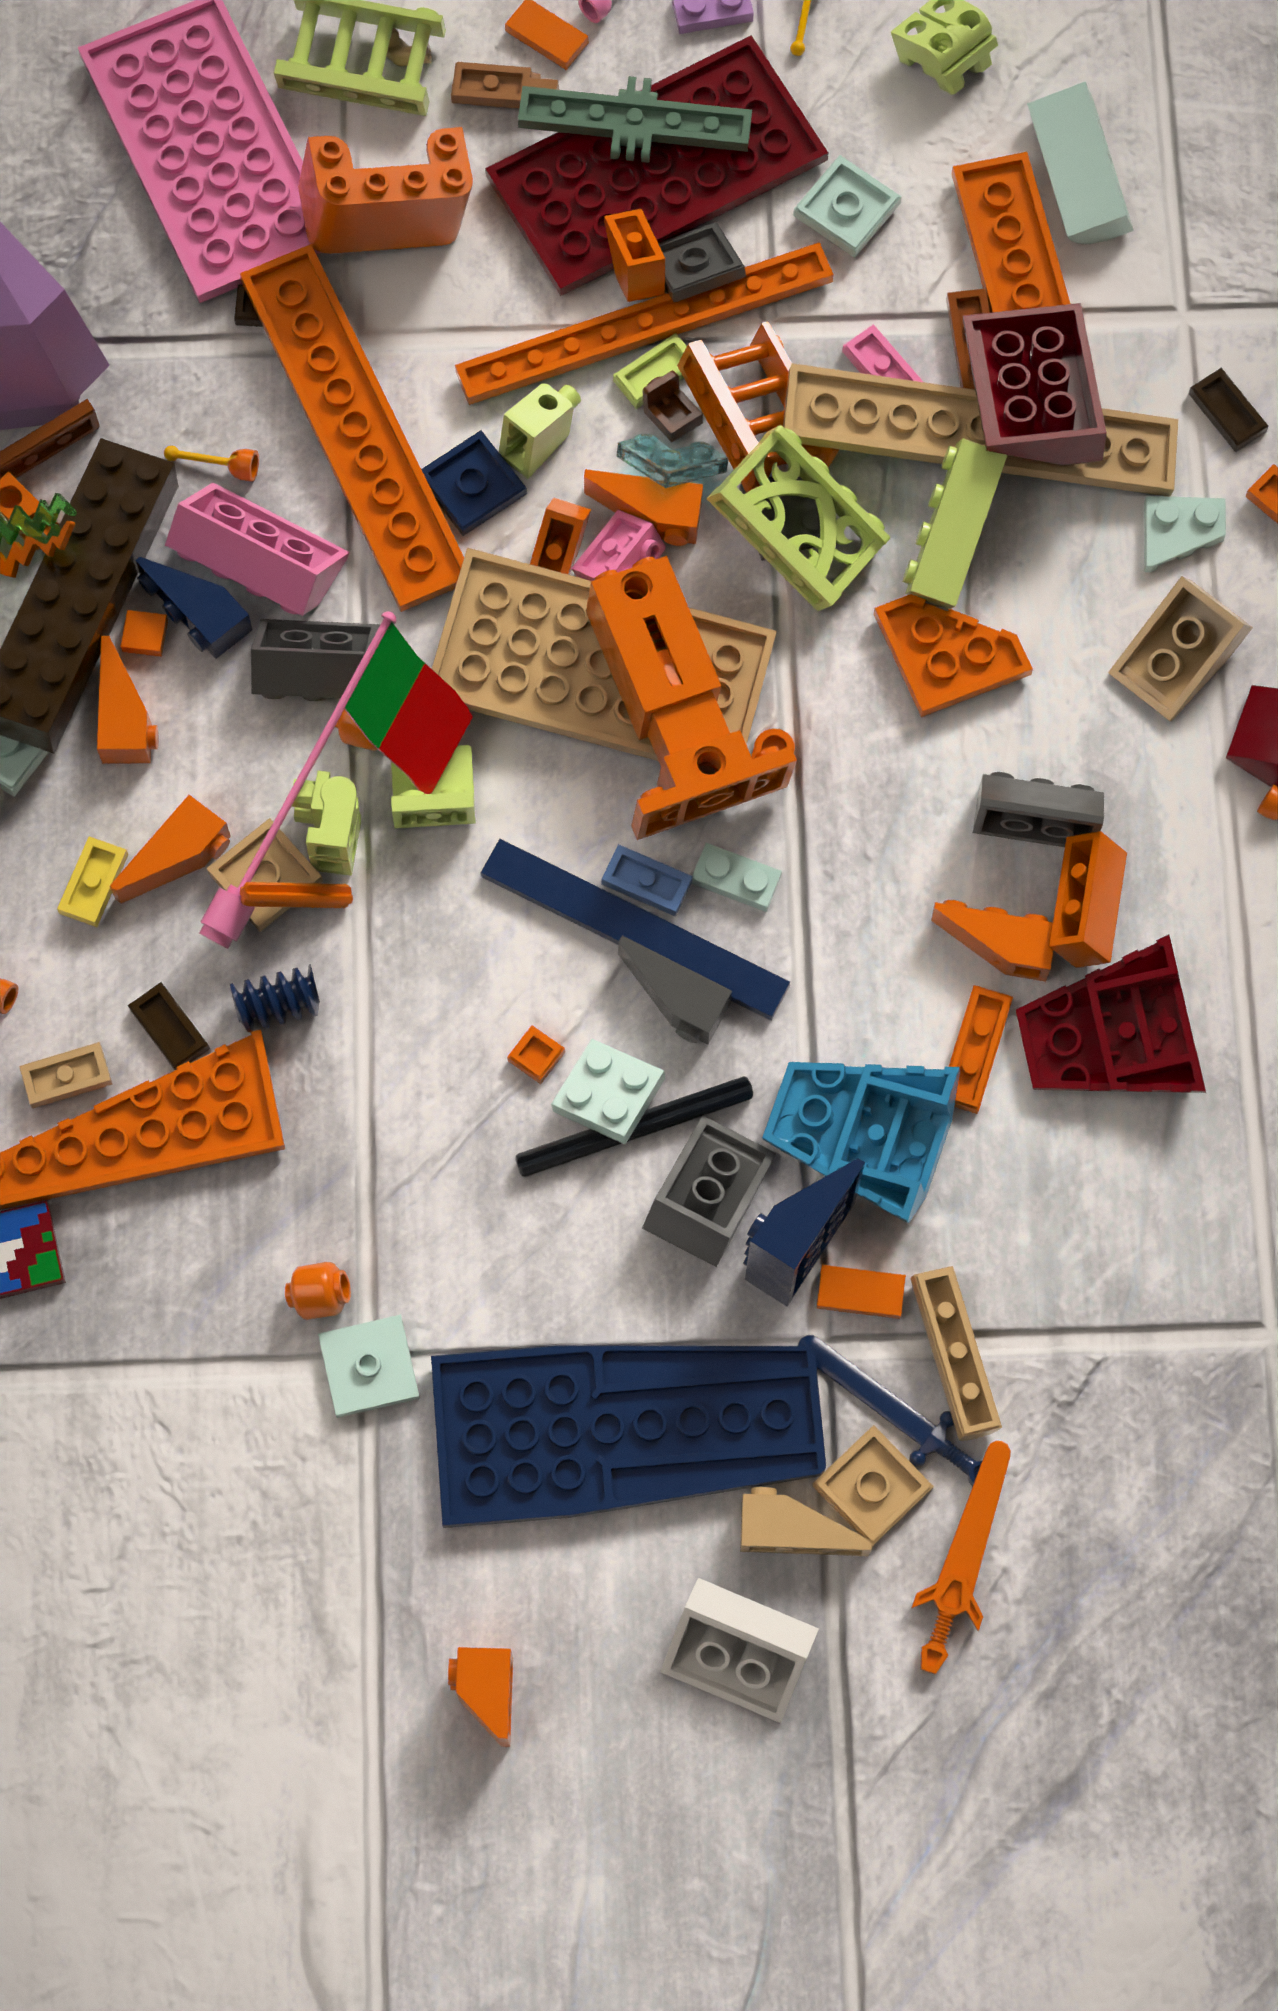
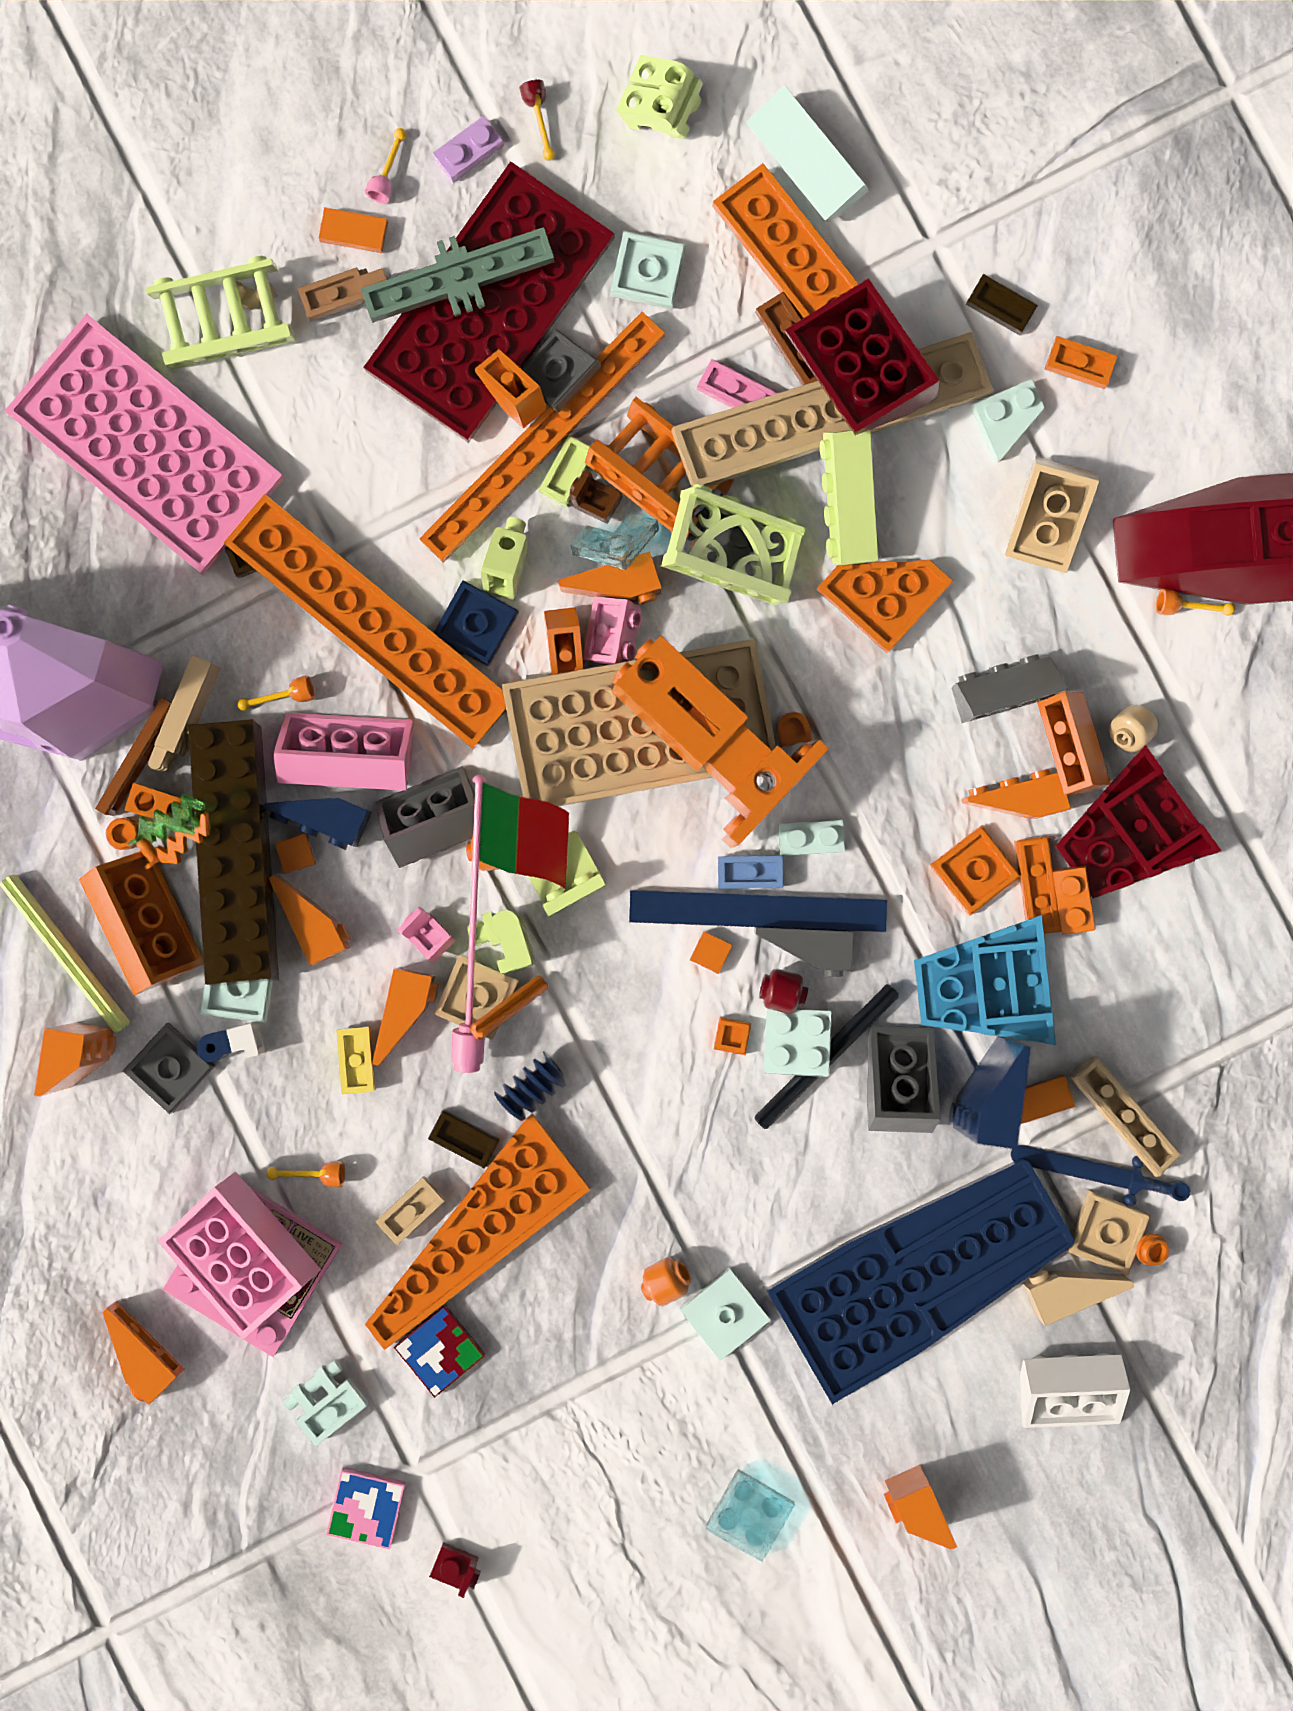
camera: 25 degrees left, 15 degrees up
orange windscreen [298,127,473,254] -> none
orange sword [911,1441,1011,1675] -> none
none -> tan hinge [148,655,221,772]
none -> bright pink bracket [398,907,456,964]
none -> orange tile [690,931,732,974]
none -> clear light blue plate [706,1469,795,1563]
none -> dark red head [759,969,808,1014]
none -> orange tile [930,826,1021,915]
none -> orange plate [1052,865,1096,935]
none -> tan head [1109,705,1158,753]
none -> orange plate [1136,1233,1169,1266]

